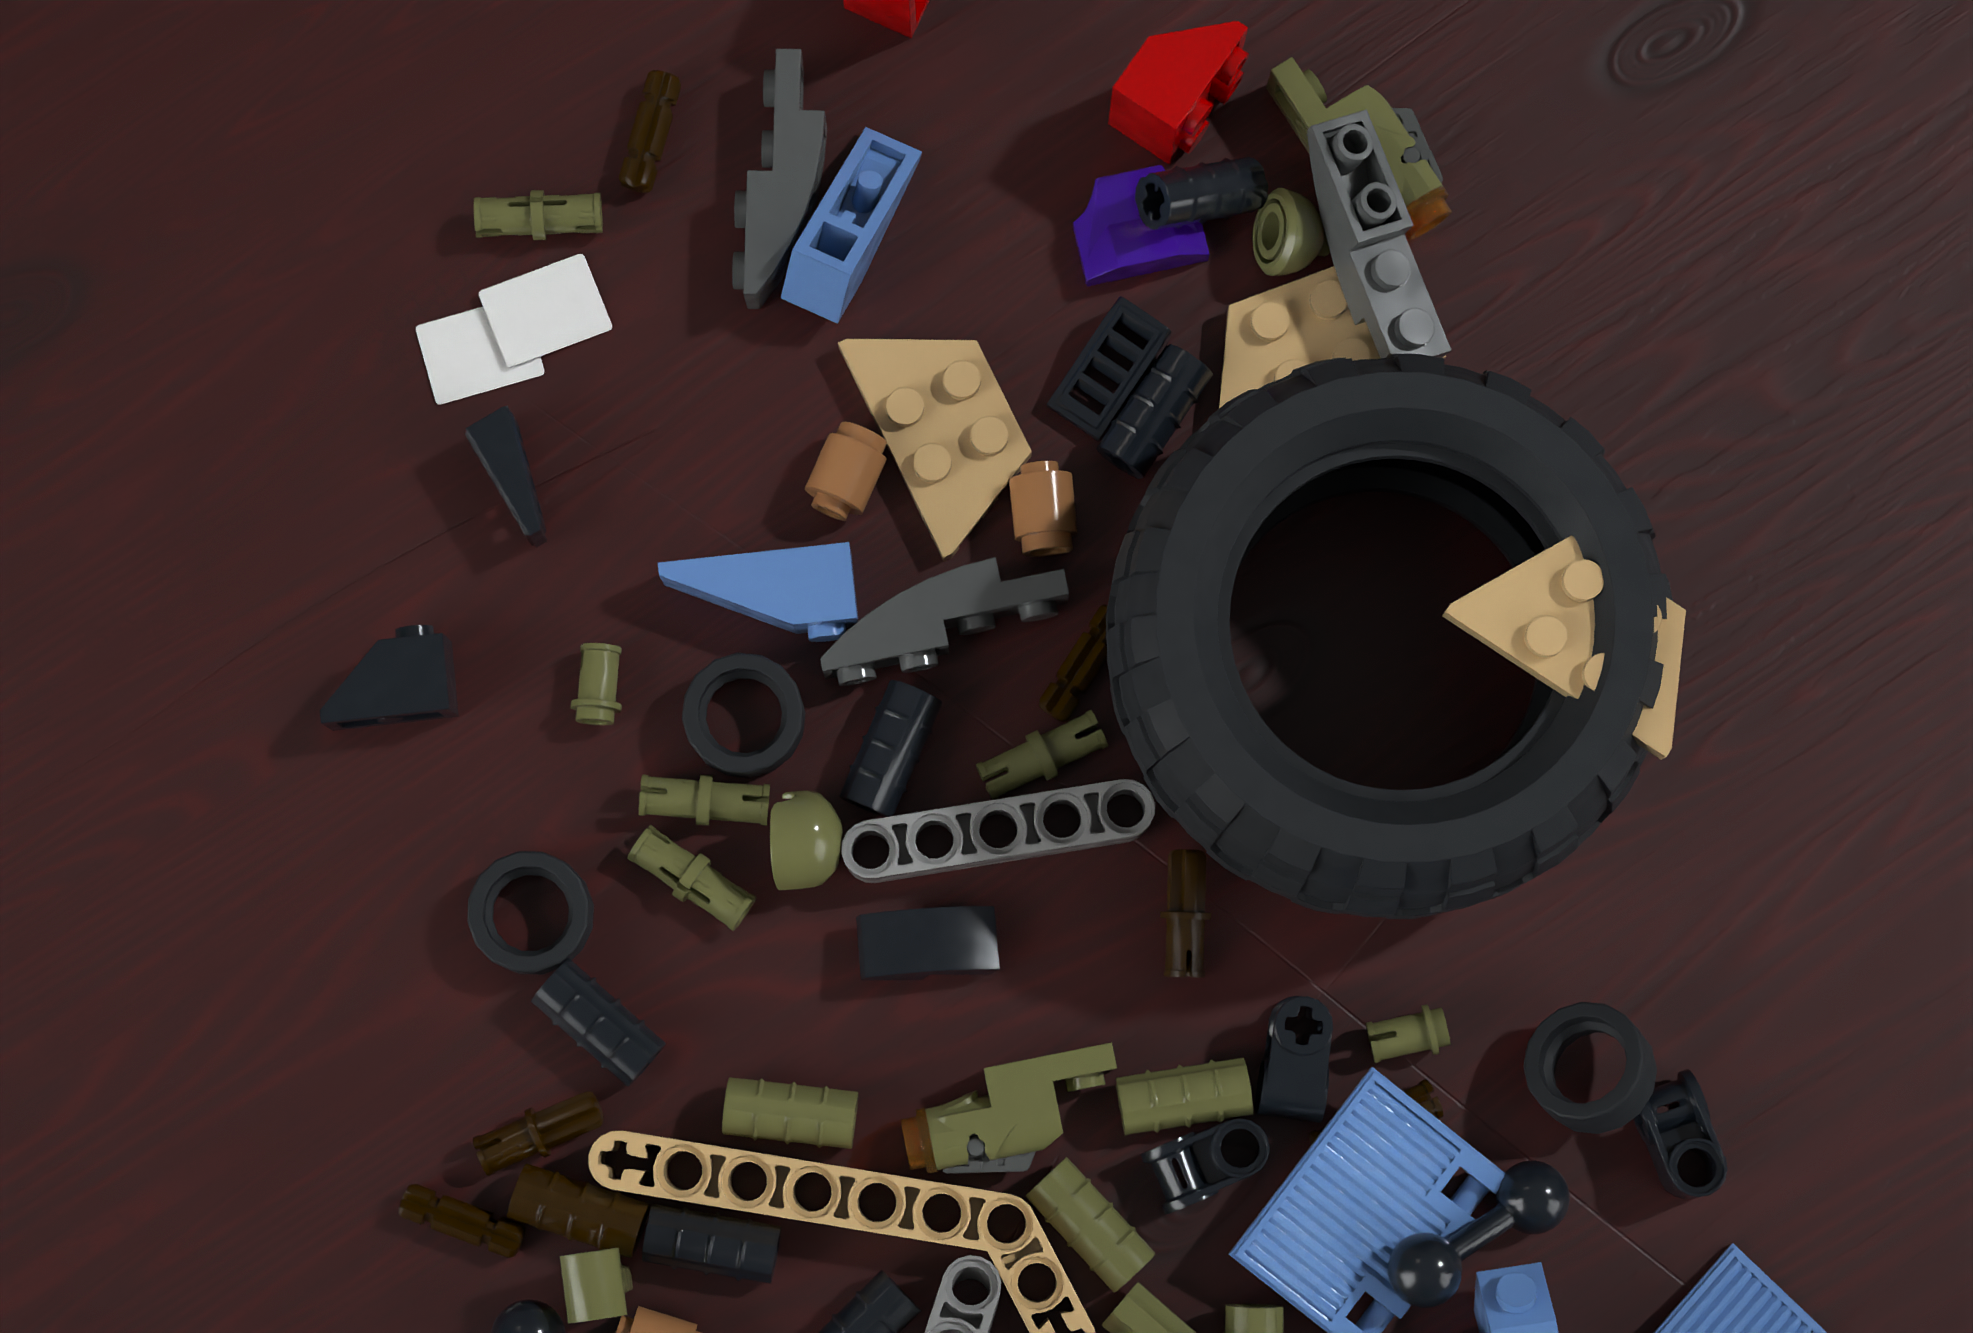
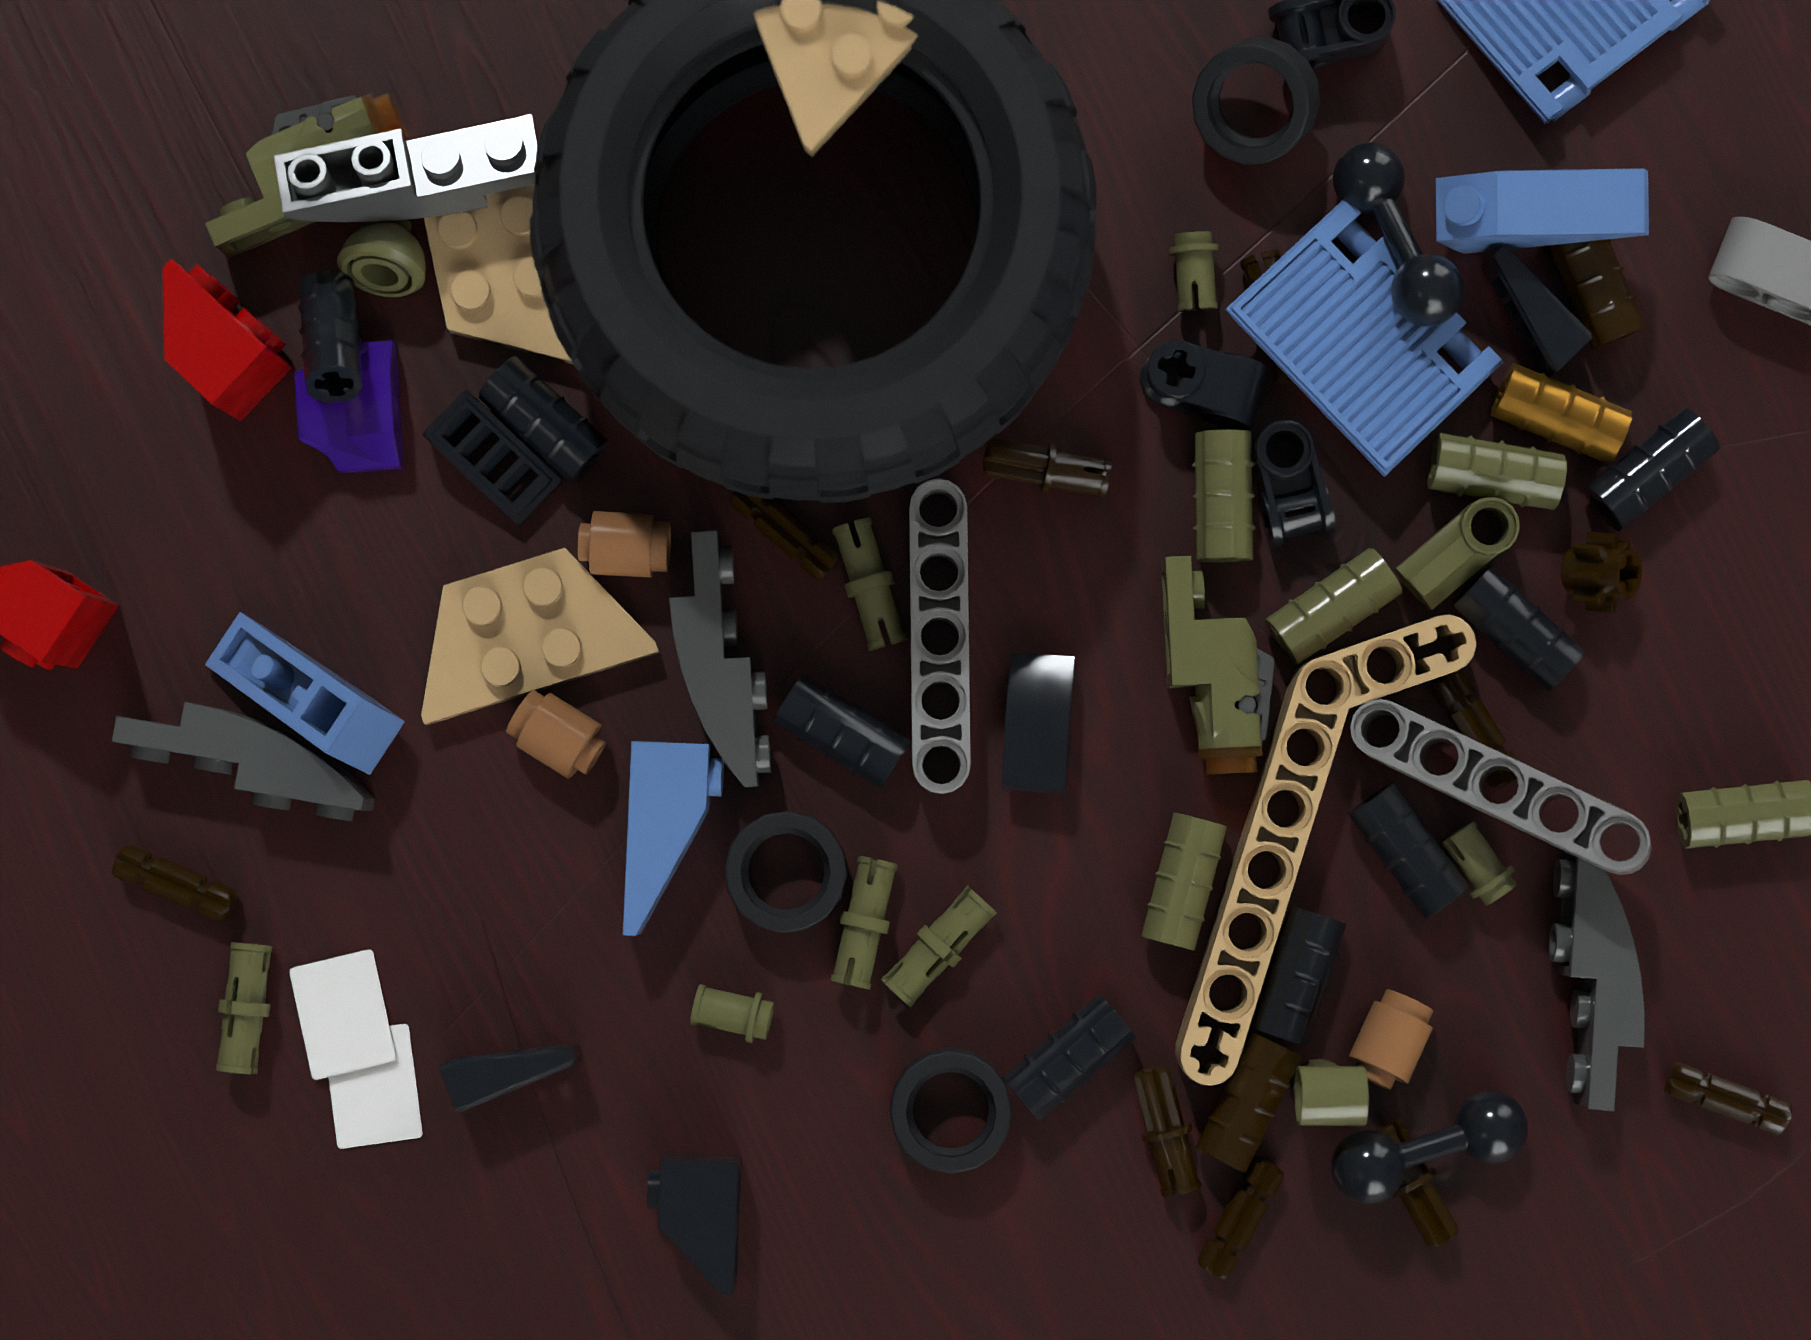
camera: 80 degrees left, 5 degrees up
olive hair [770,791,844,890] -> none

